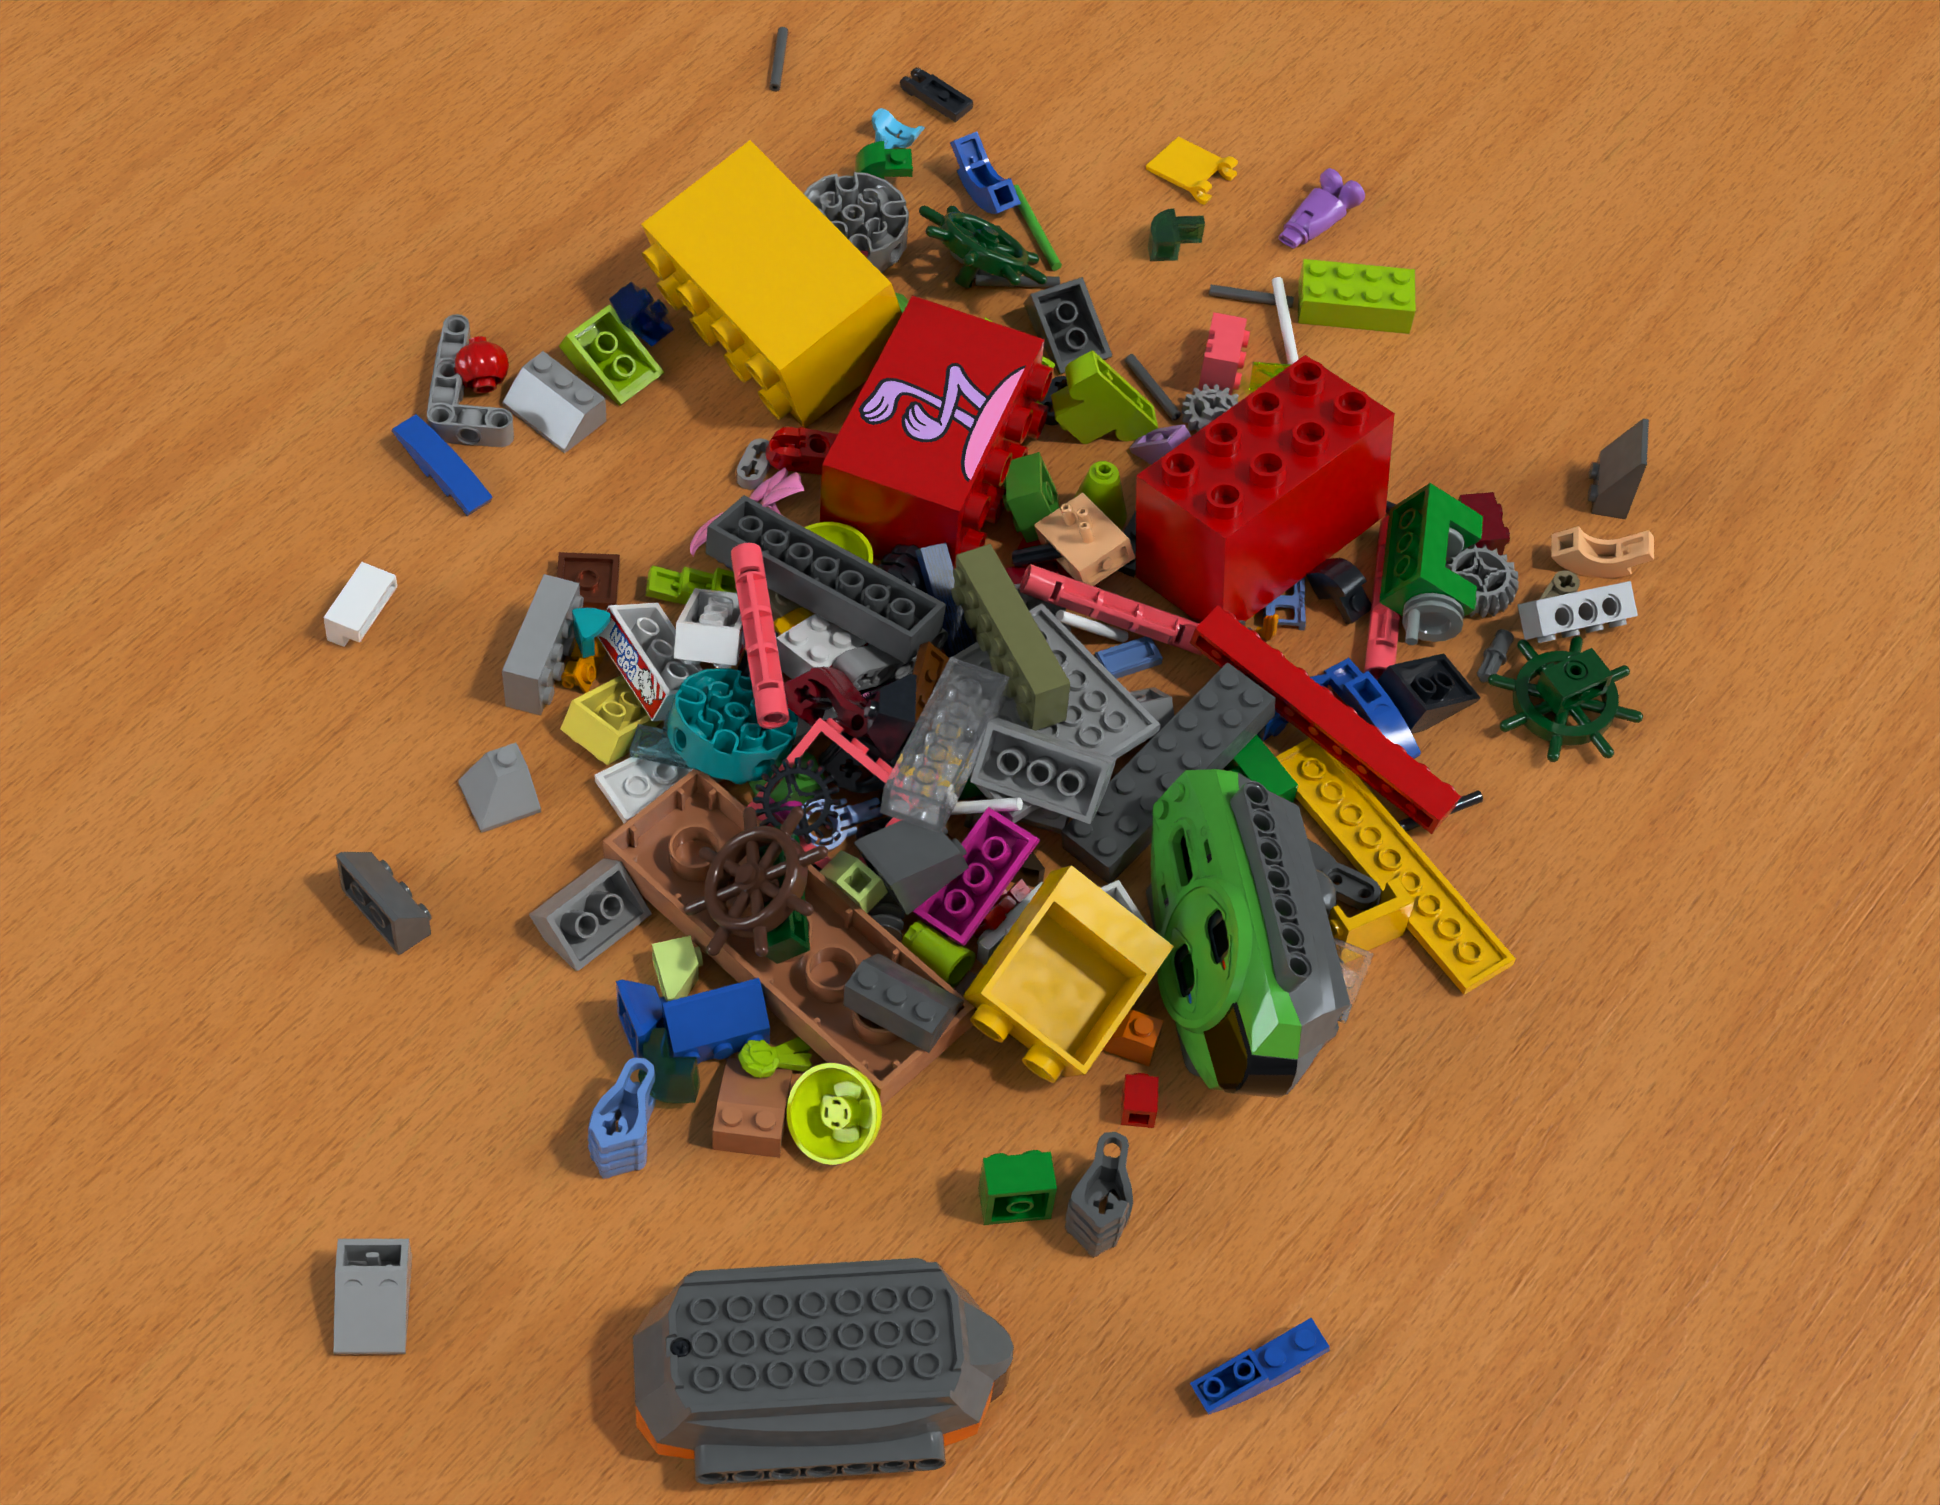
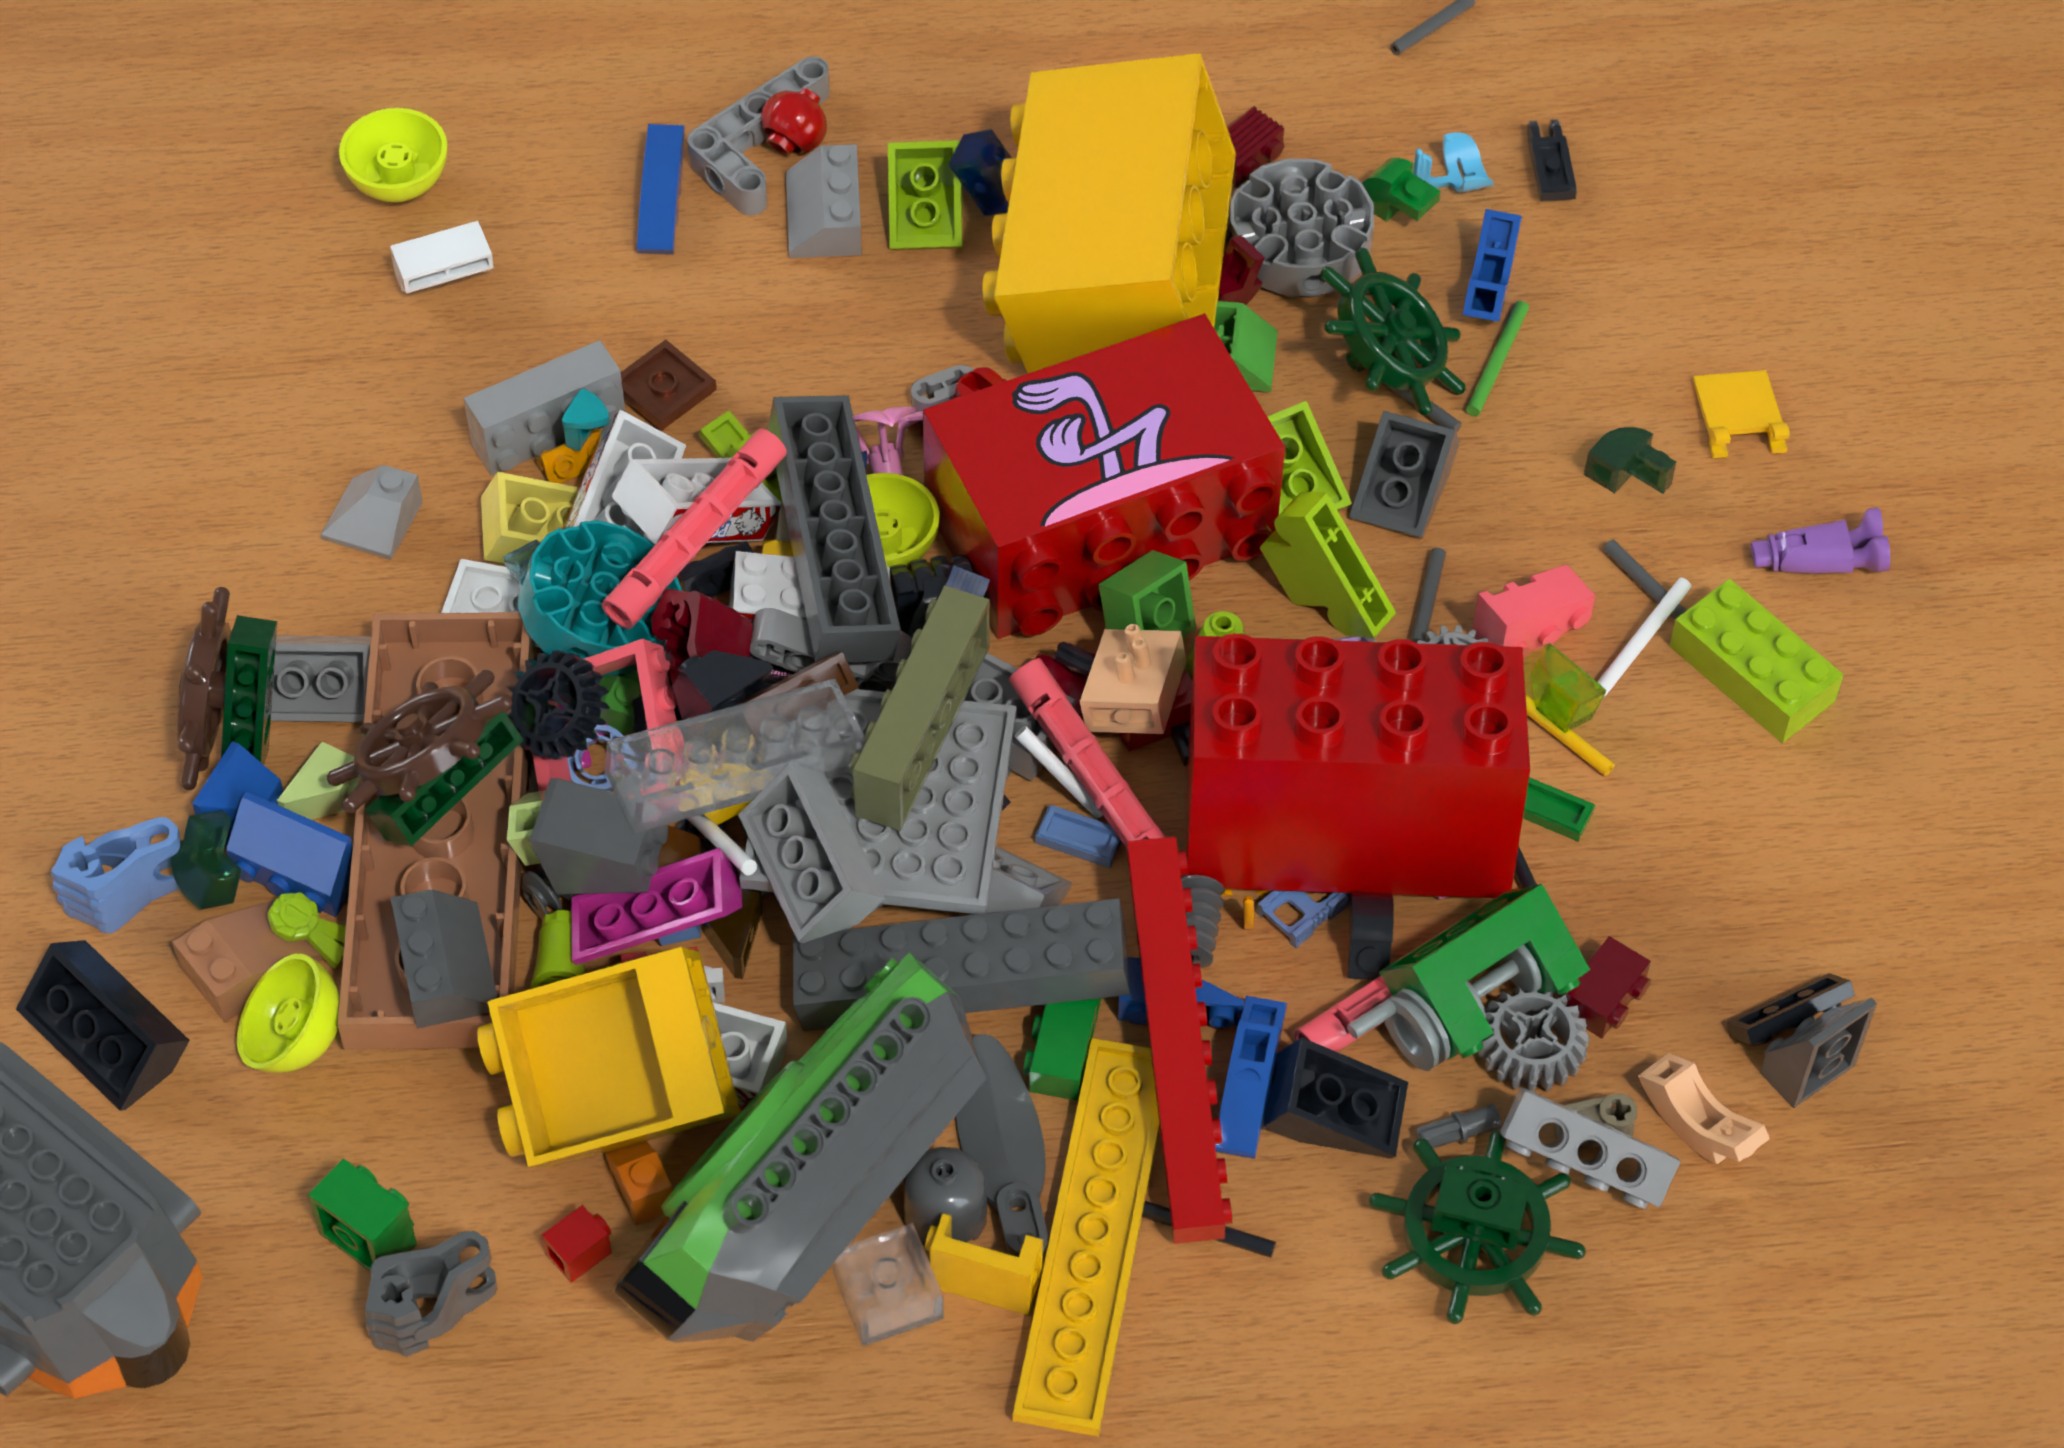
camera: 50 degrees right, 0 degrees up
dark grey slope [336,852,432,955] -> none
none -> black slope [16,940,190,1111]
none -> brick [177,587,277,790]
none -> neon yellow piece [339,108,447,202]
none -> black plate [1726,973,1855,1046]

